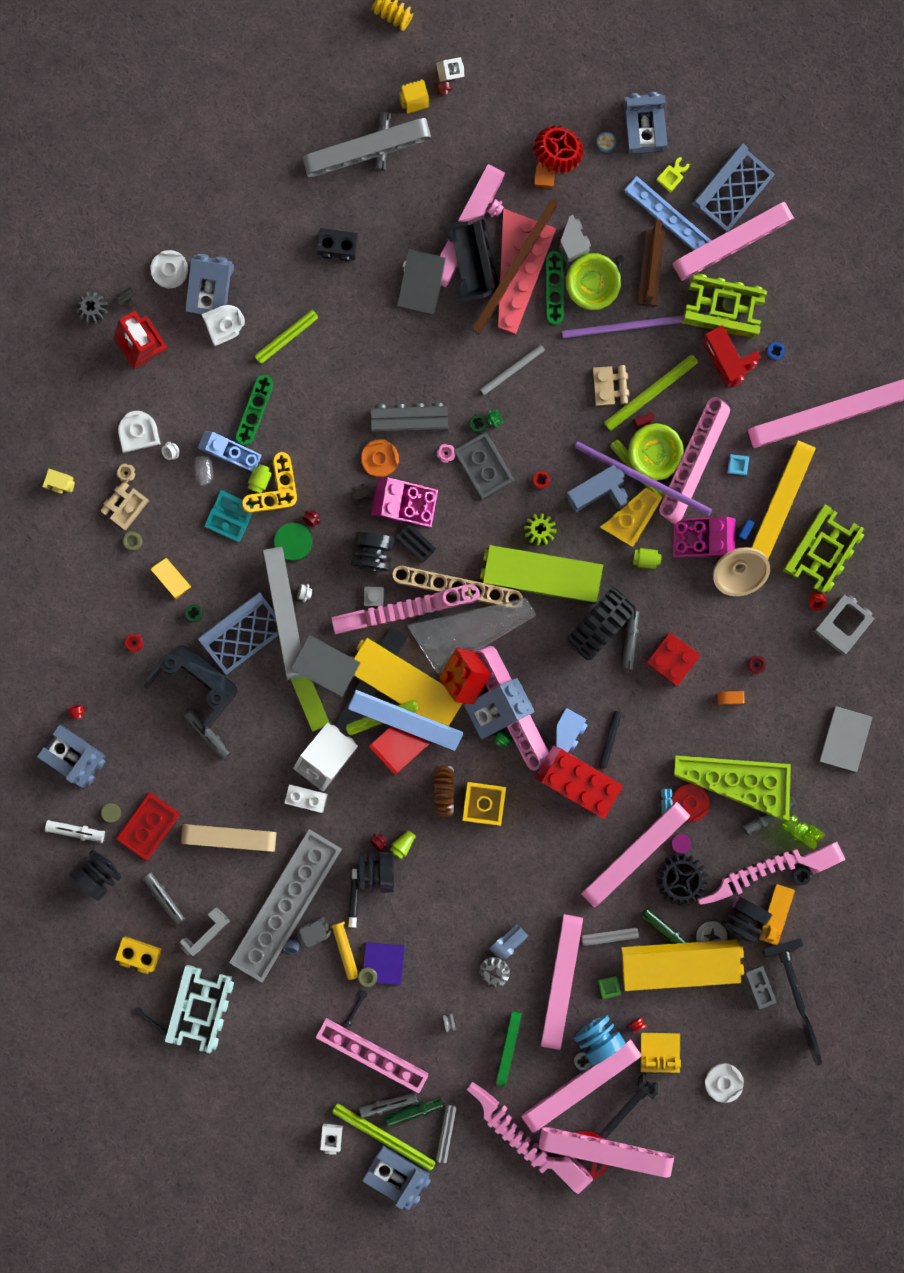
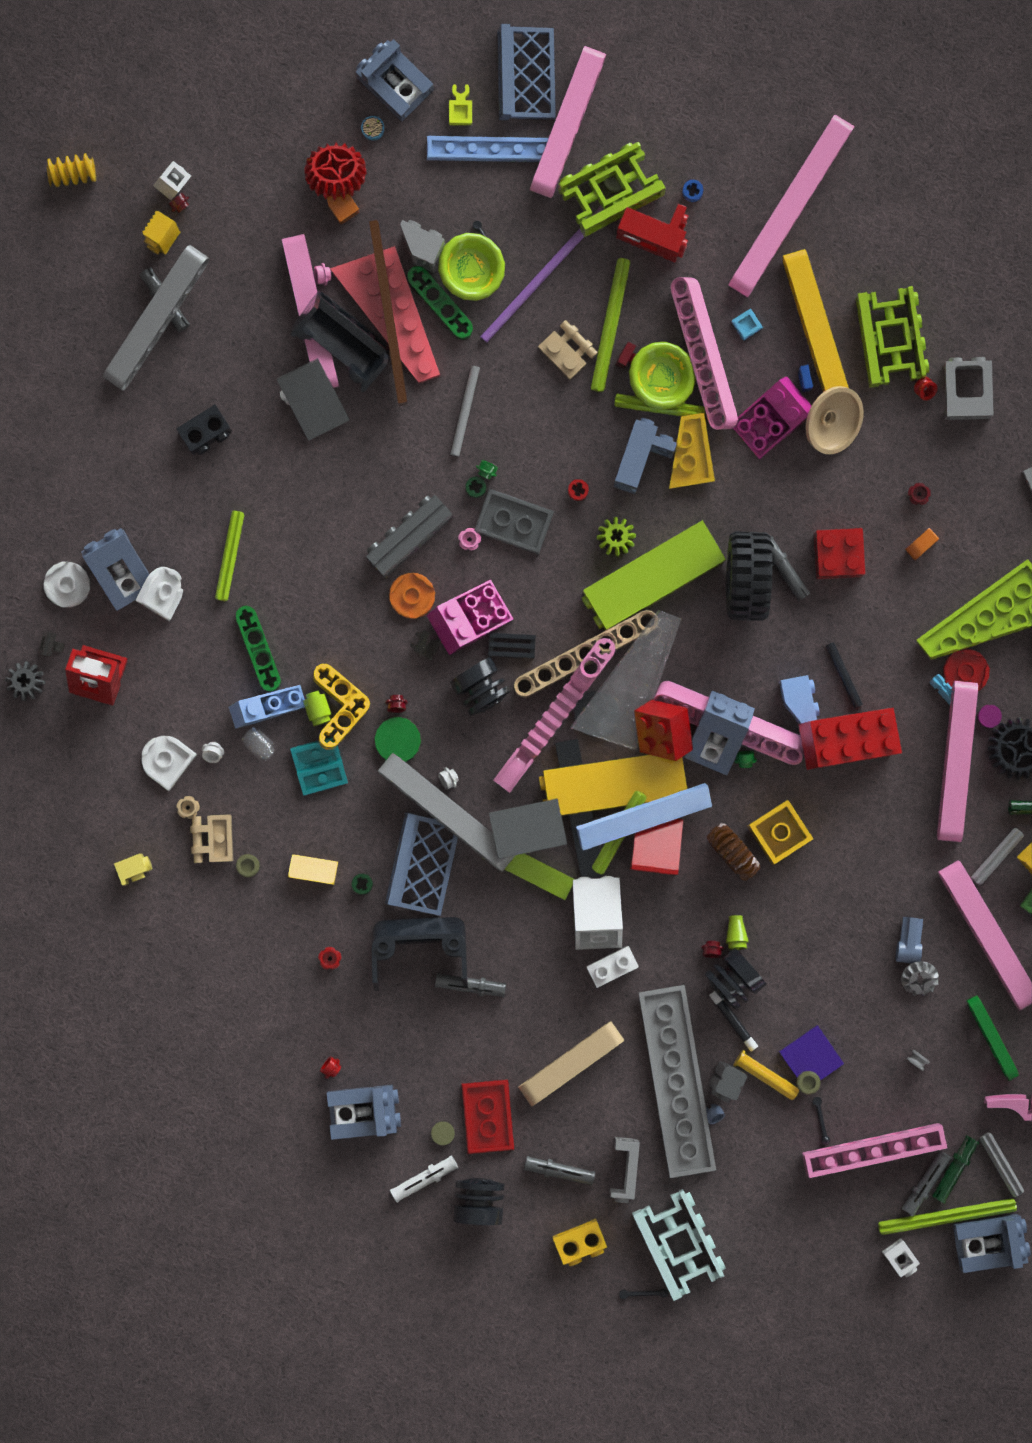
camera: 40 degrees left, 0 degrees up
light grey plate [364,587,384,607] -> none
medium lavender piece [575,442,712,516] -> none
lime brick [633,548,661,569] -> none
reddish brown fence [638,220,665,306] -> none

